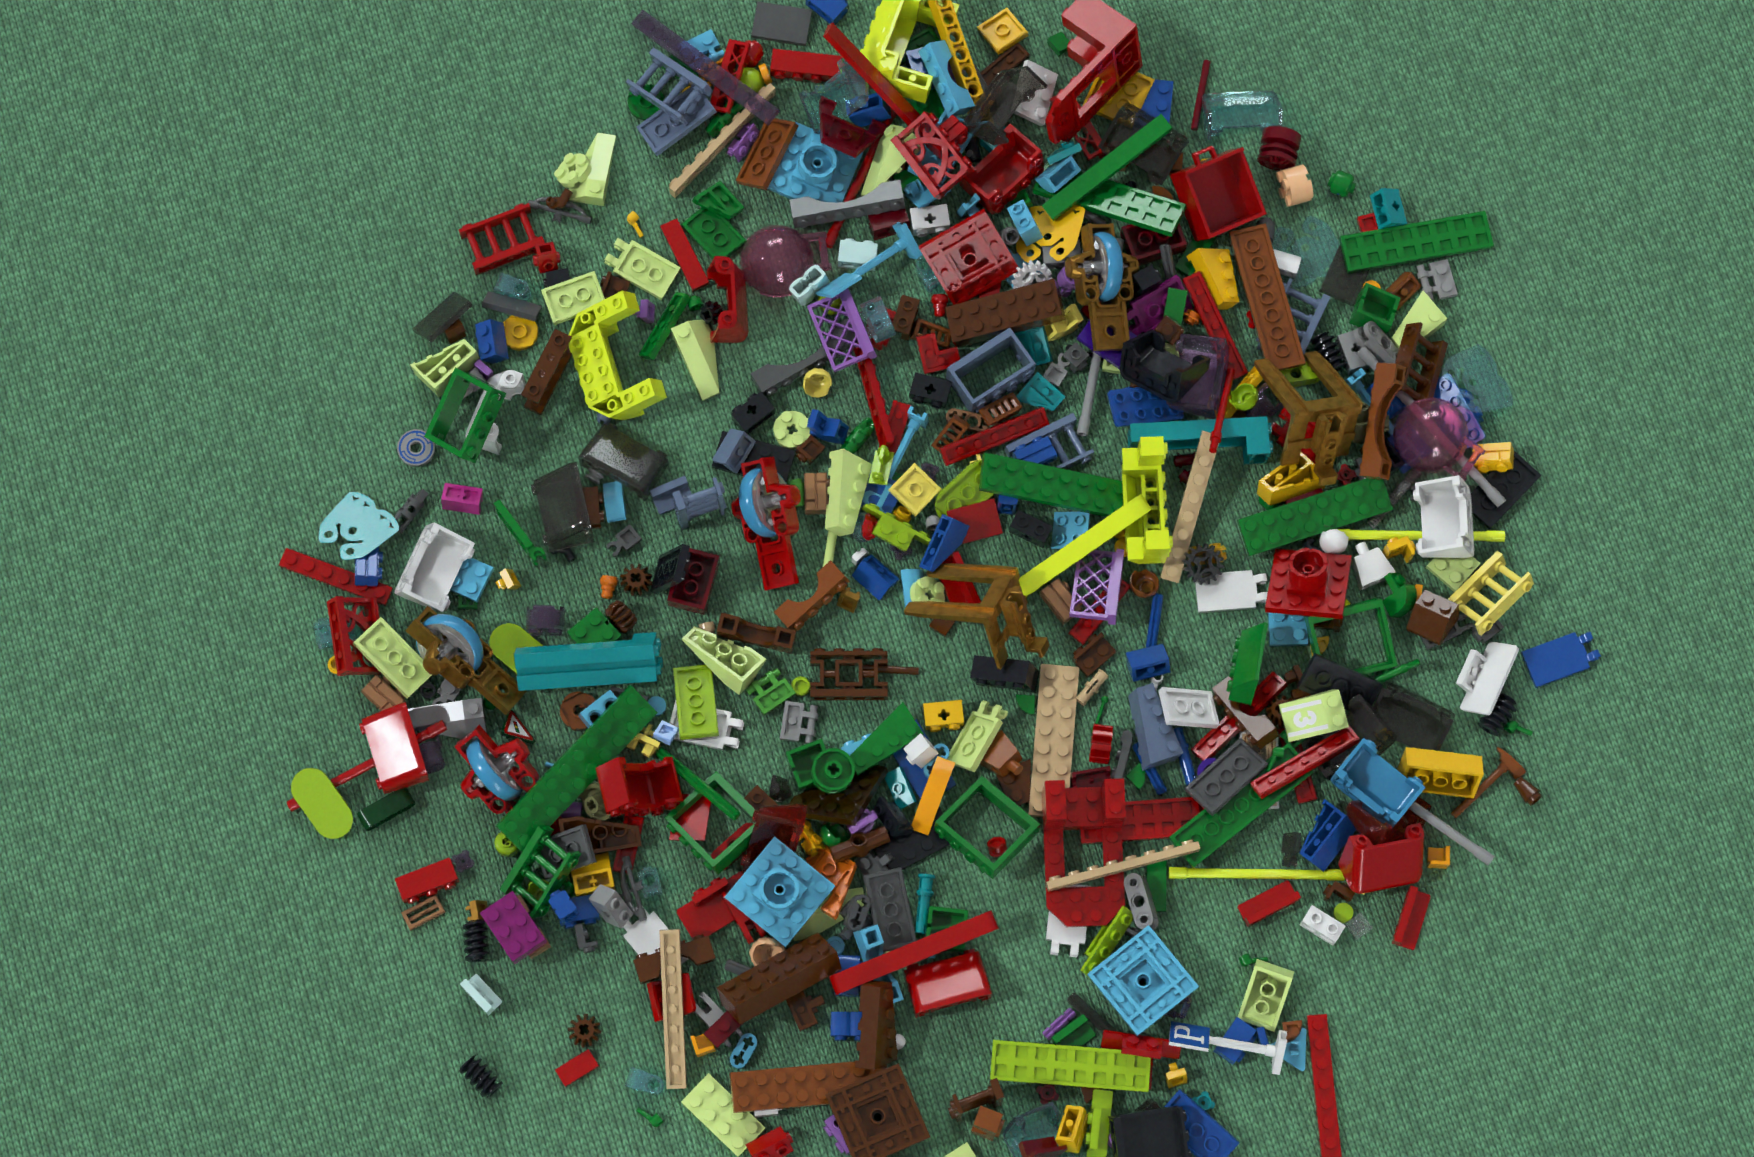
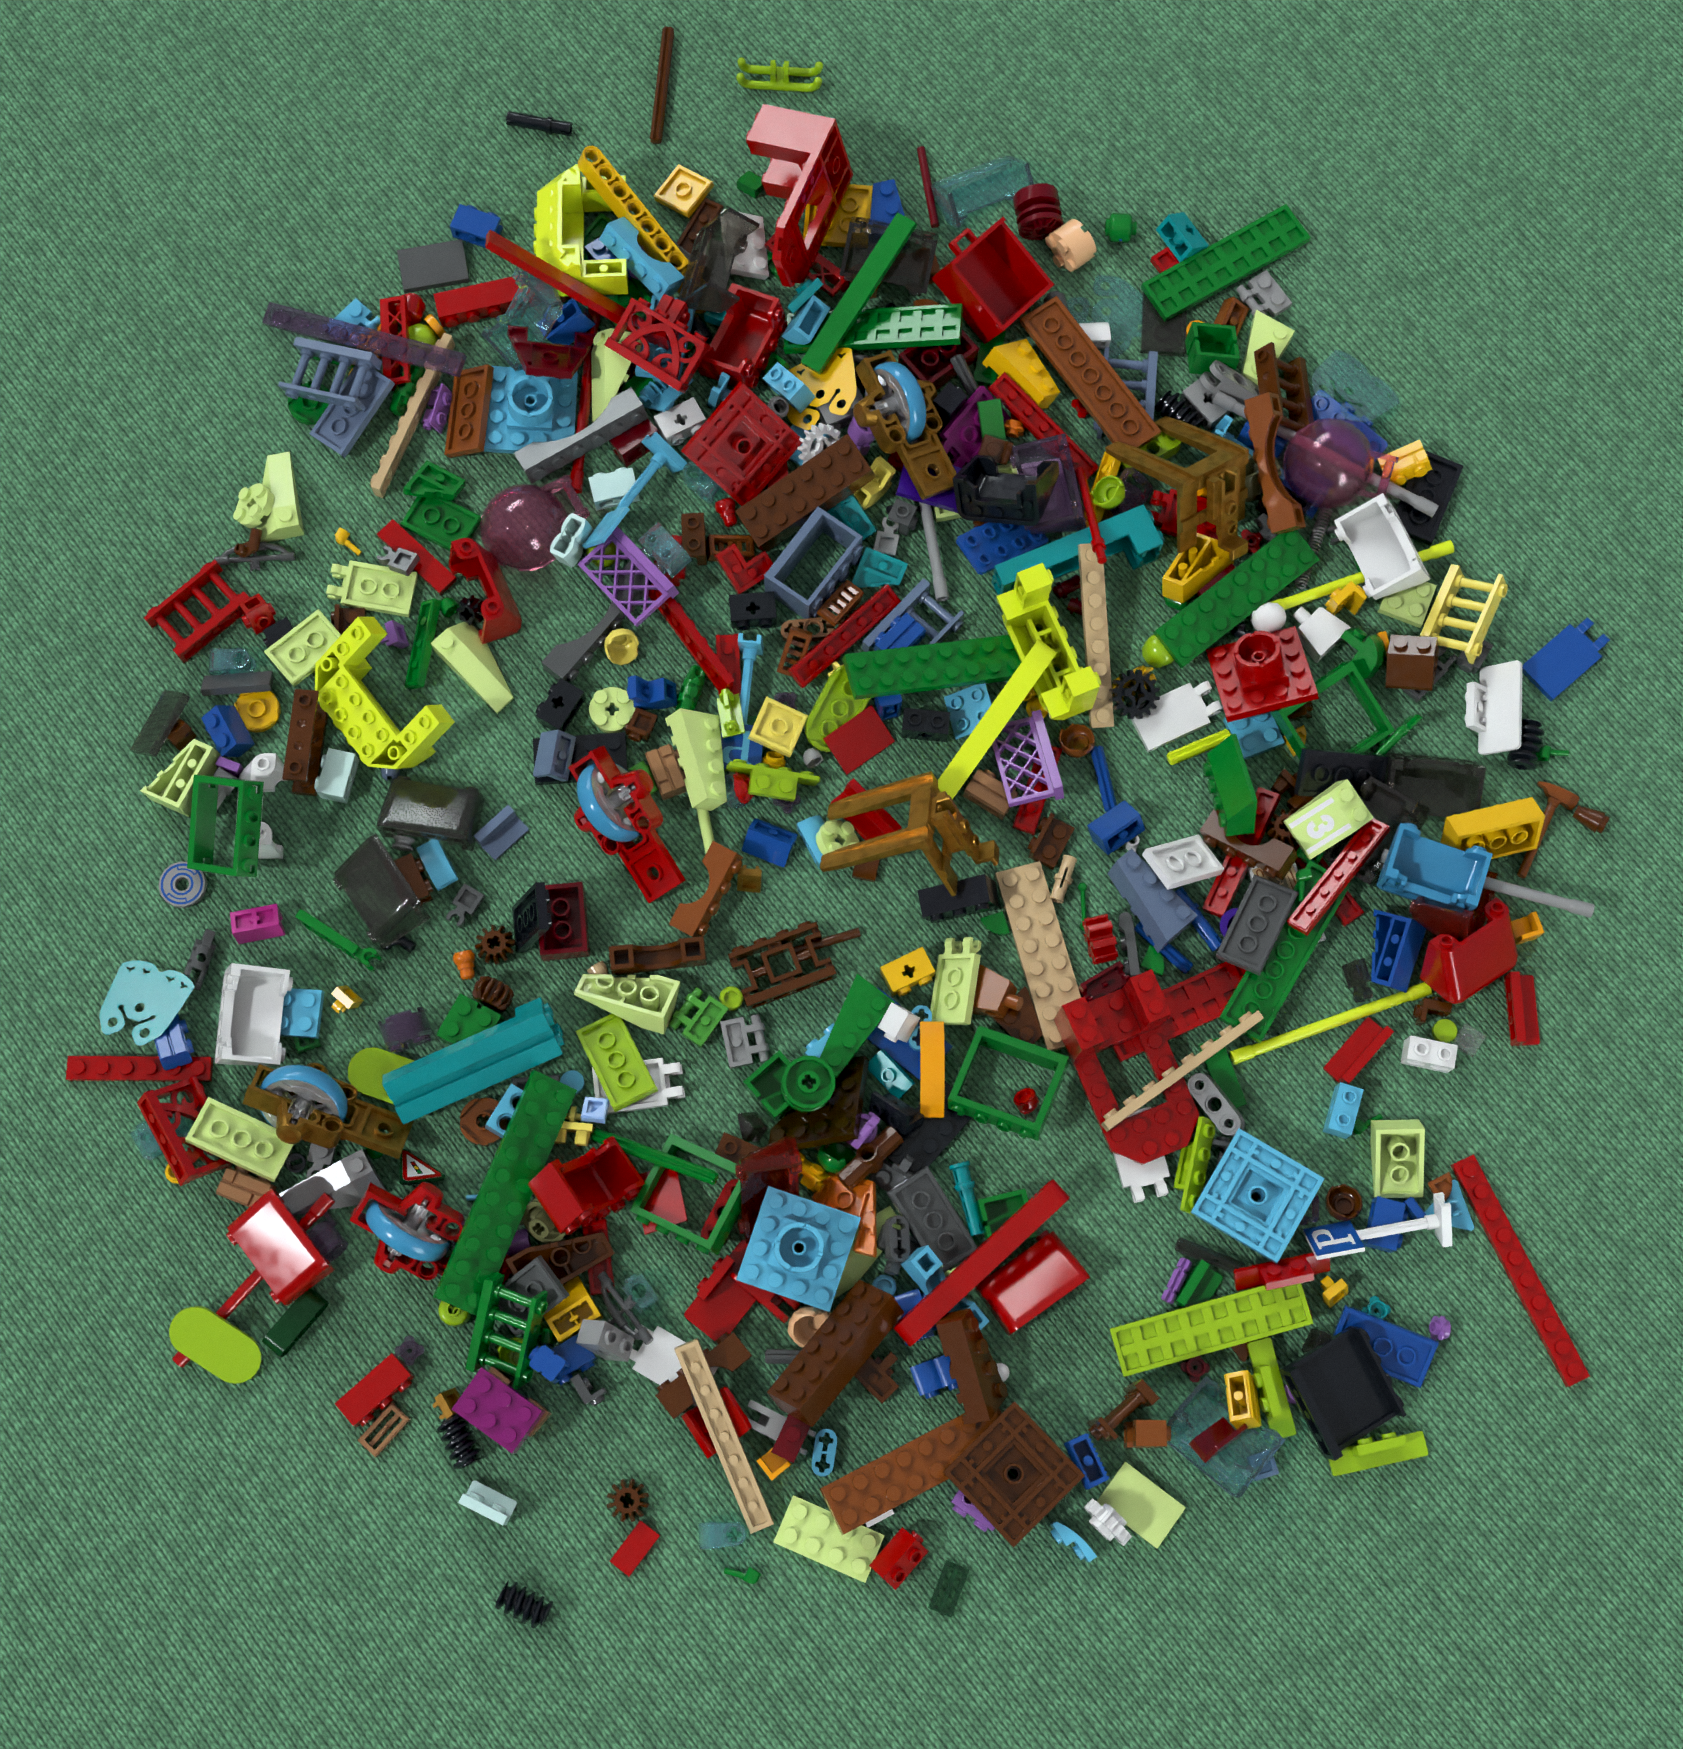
camera: 20 degrees left, 0 degrees up
sand blue fence [672,477,727,530] -> none
white tile [852,548,869,566] -> none
blue slope [919,514,970,572] -> none
none -> light aqua brick [314,748,360,804]
none -> plate [376,546,420,576]
none -> blue brick [1064,1433,1109,1489]
none -> lime hair [1142,634,1175,668]
none -> neon yellow axle [1166,729,1231,765]
none -> medium azure brick [1323,1082,1364,1139]
none -> reddish brown hair [1325,1184,1363,1221]
none -> medium lavender plate [1429,1316,1451,1340]

